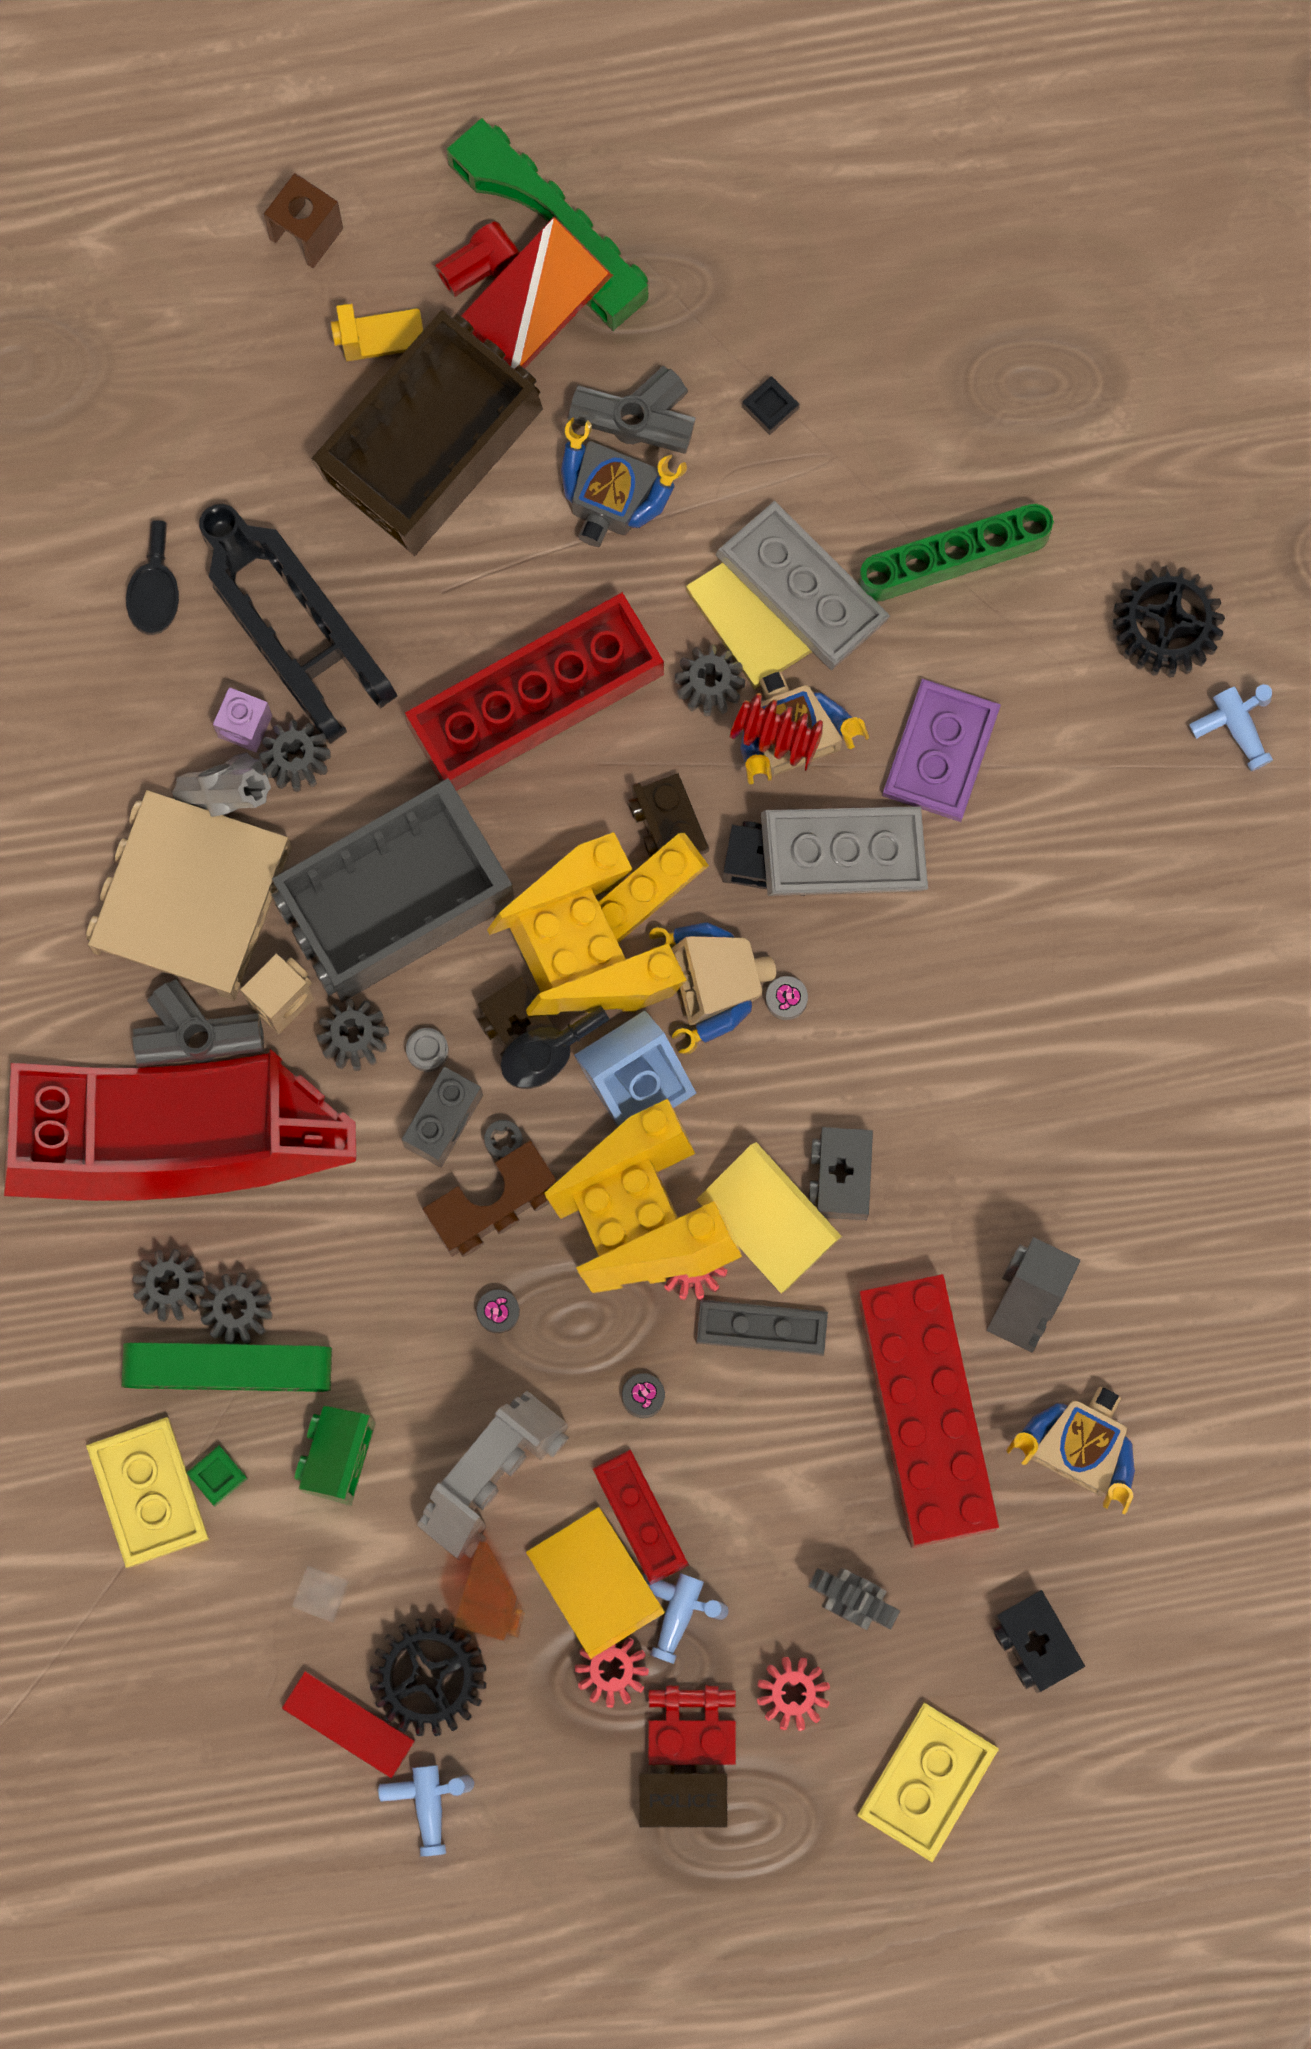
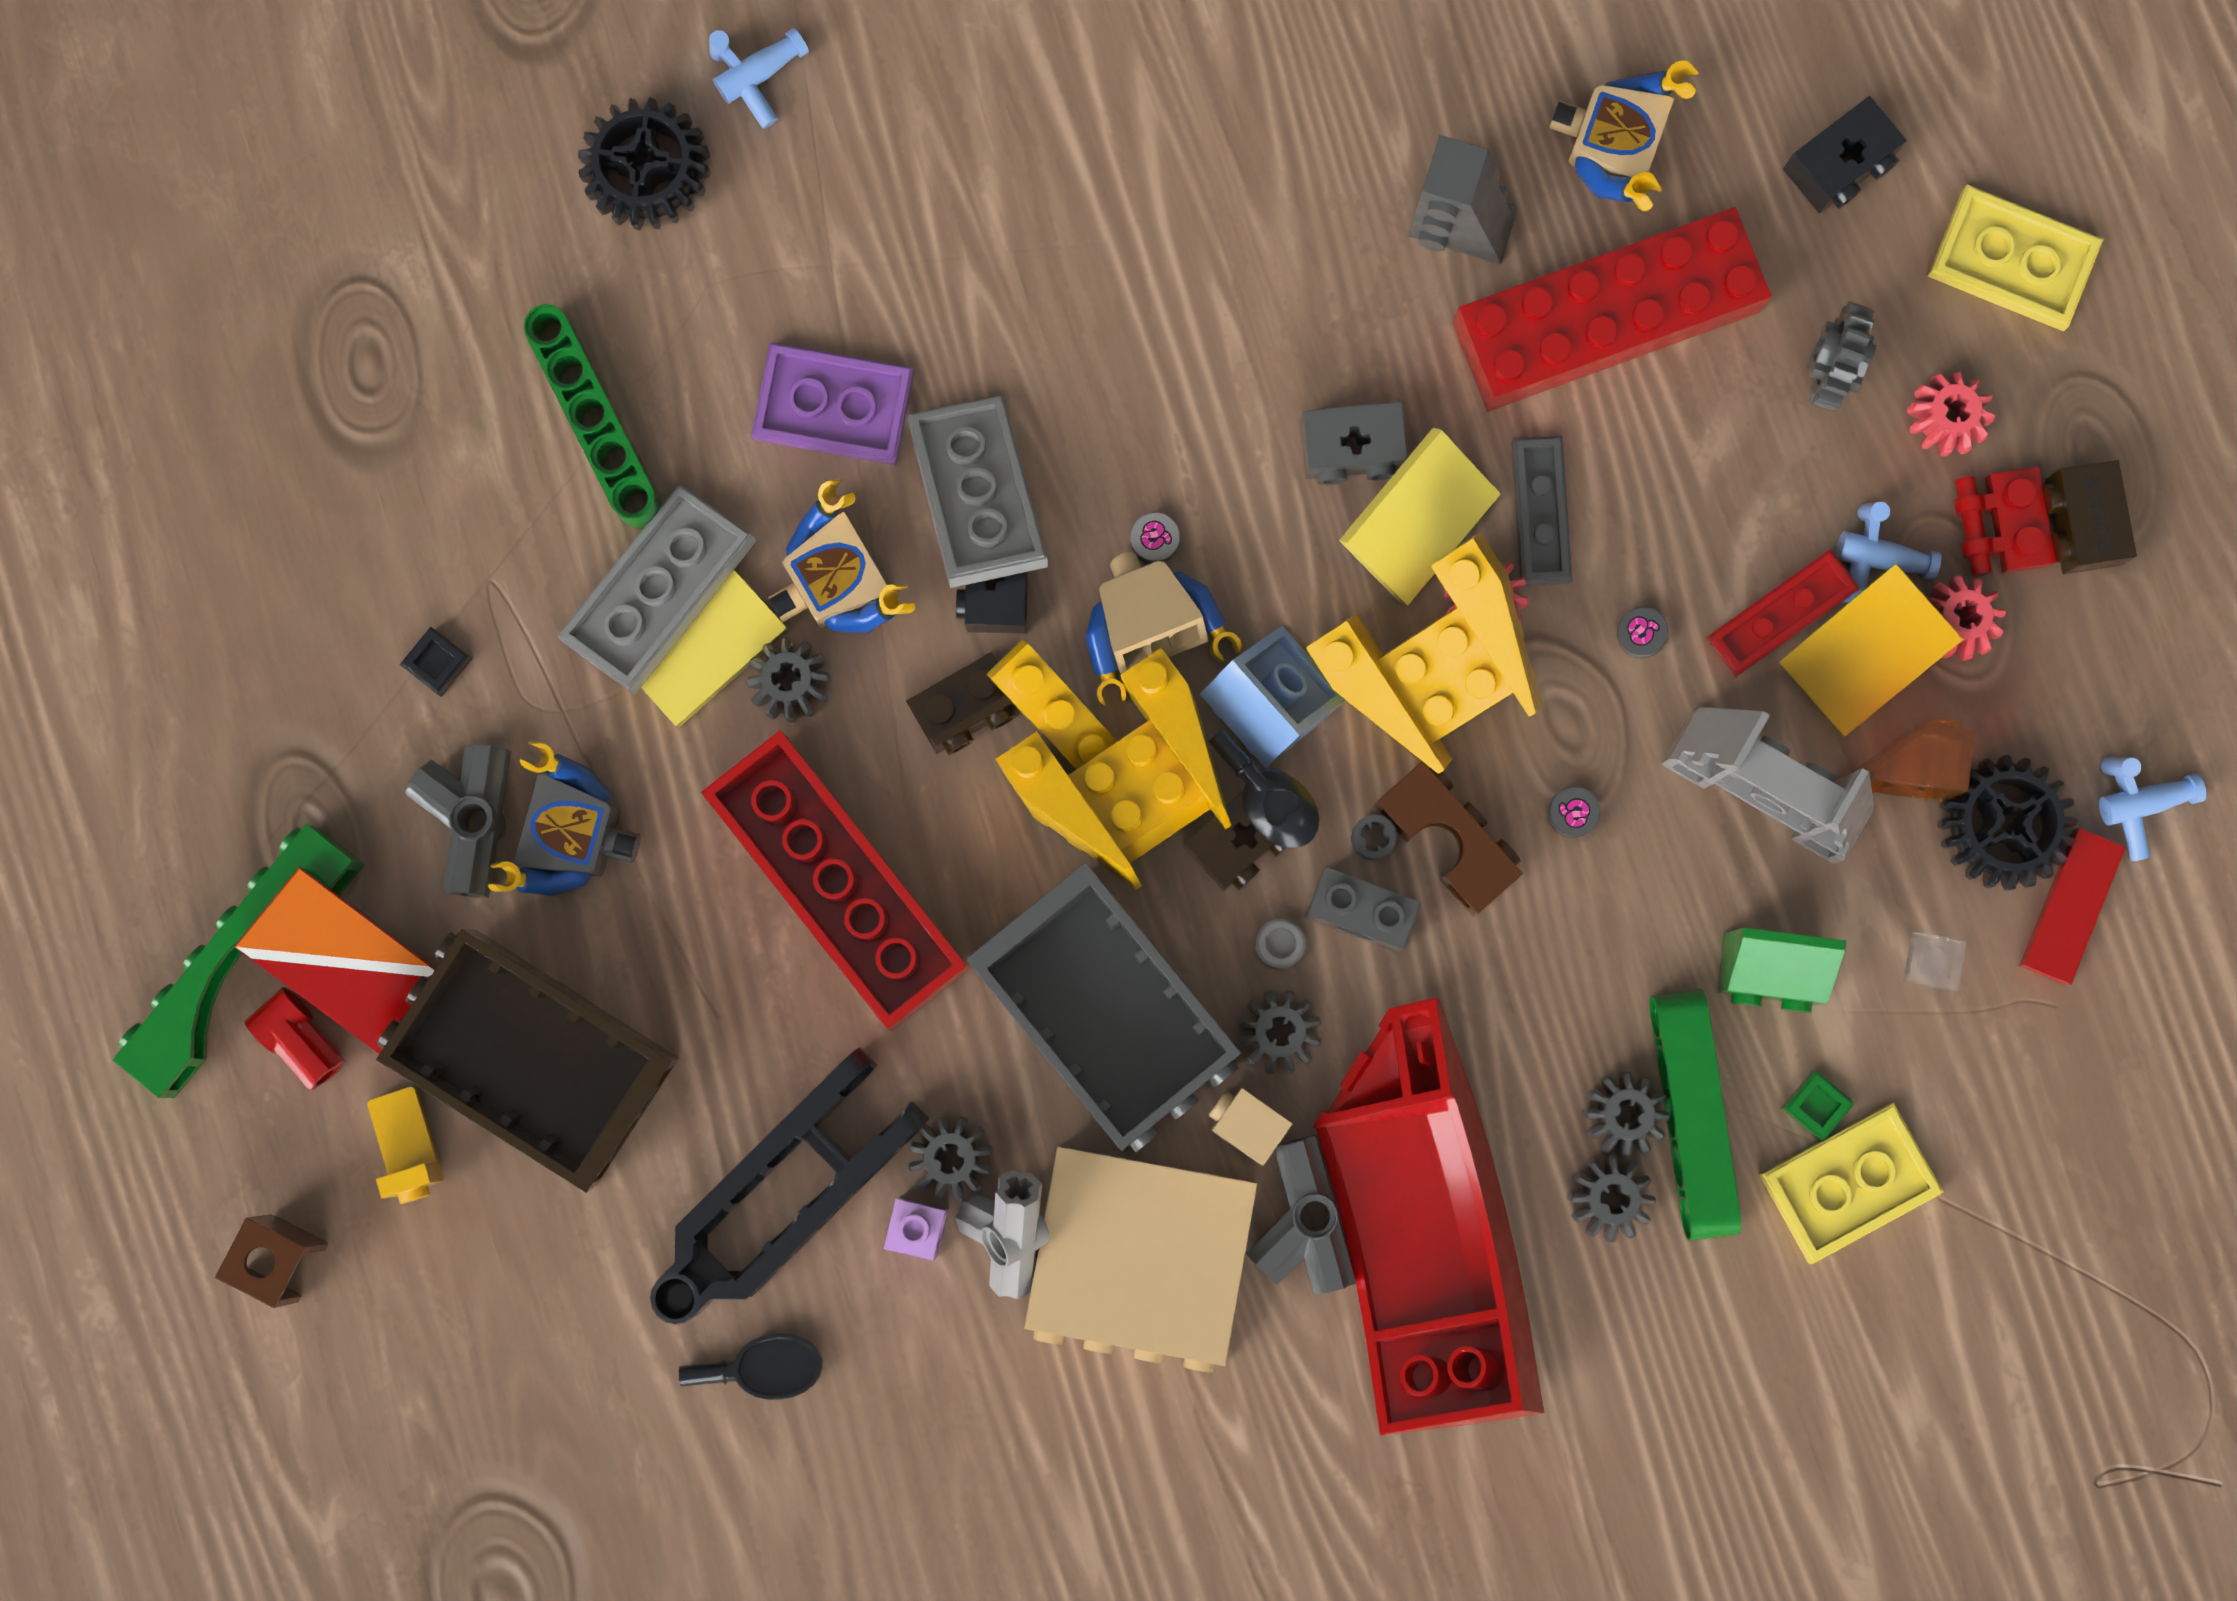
camera: 95 degrees left, 5 degrees up
red piece [729,693,823,771] -> none

